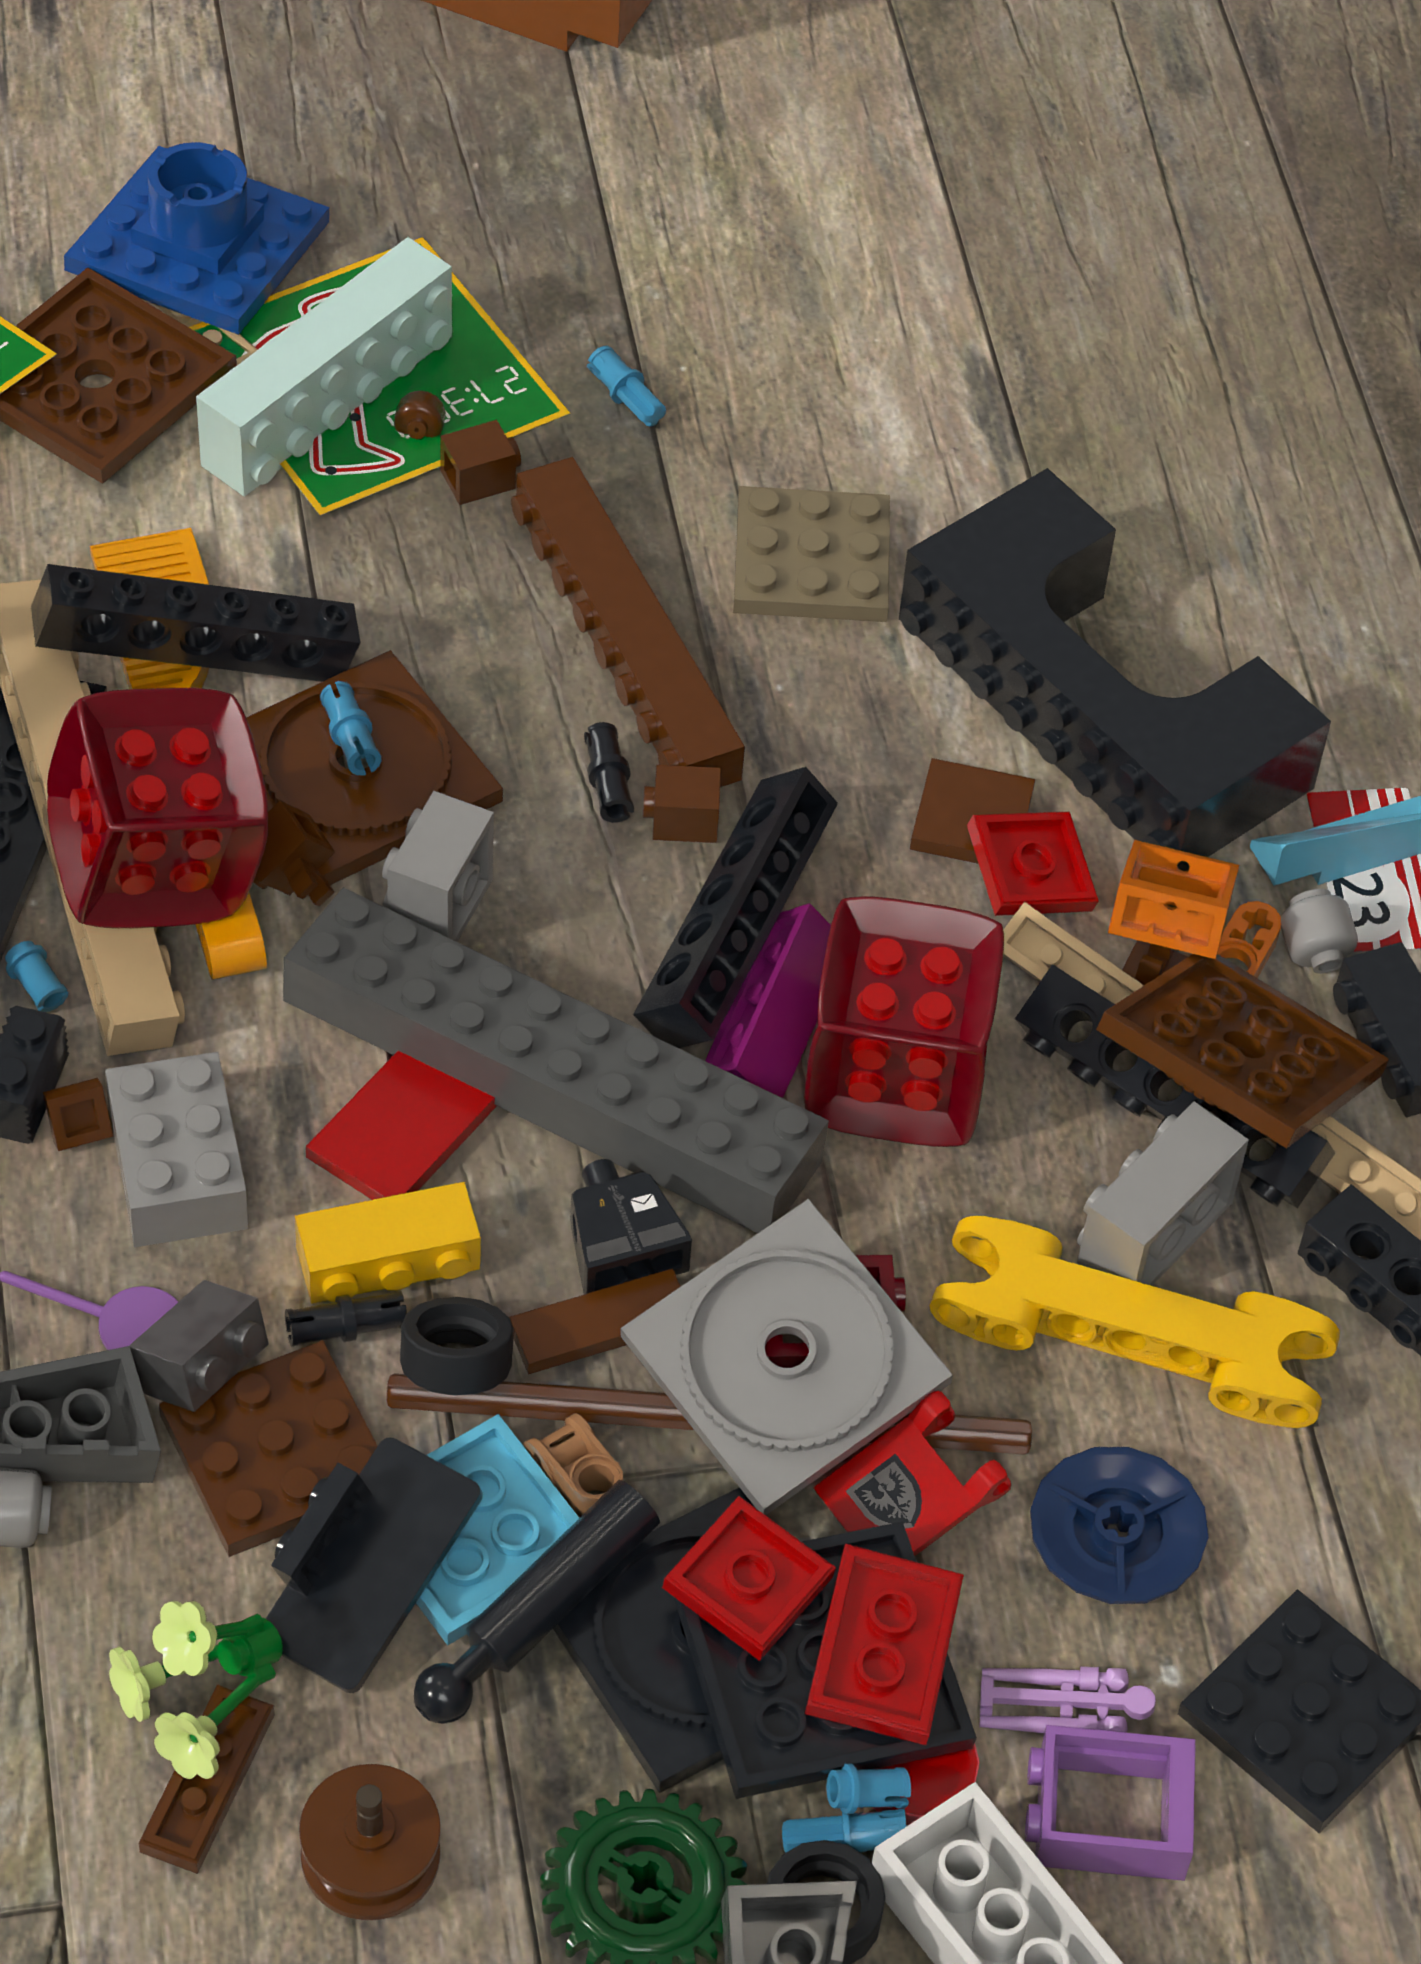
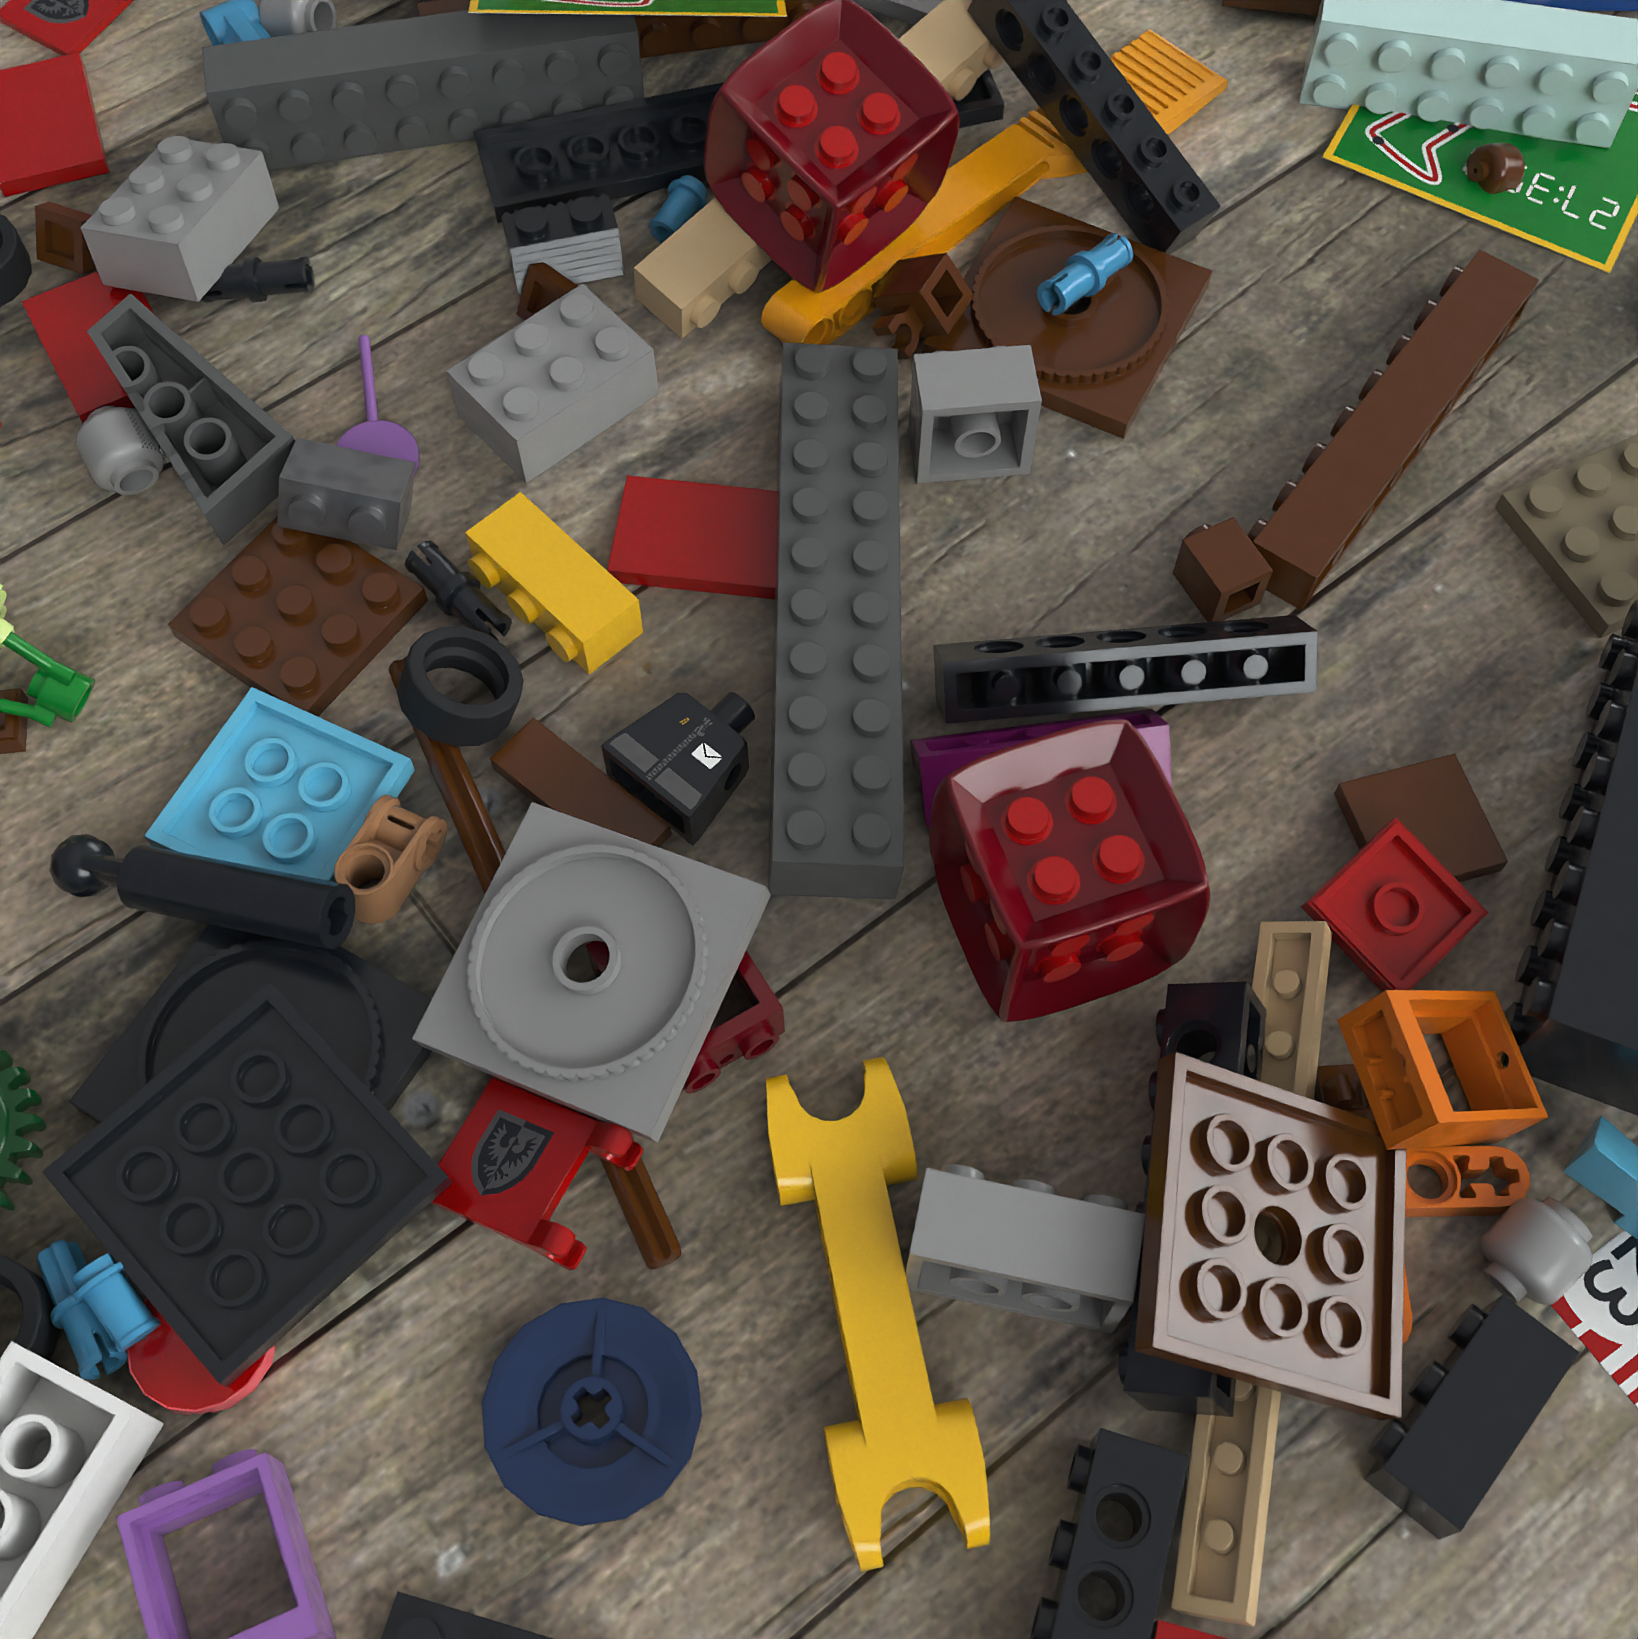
camera: 65 degrees right, 10 degrees up
black bracket [266,1437,483,1693] -> none
reddish brown brick [440,420,521,505] -> none
black pin [584,722,634,823] -> none
red tile [662,1496,836,1661] -> none
red tile [805,1544,964,1745] -> none
lavender piece [979,1666,1156,1733] -> none

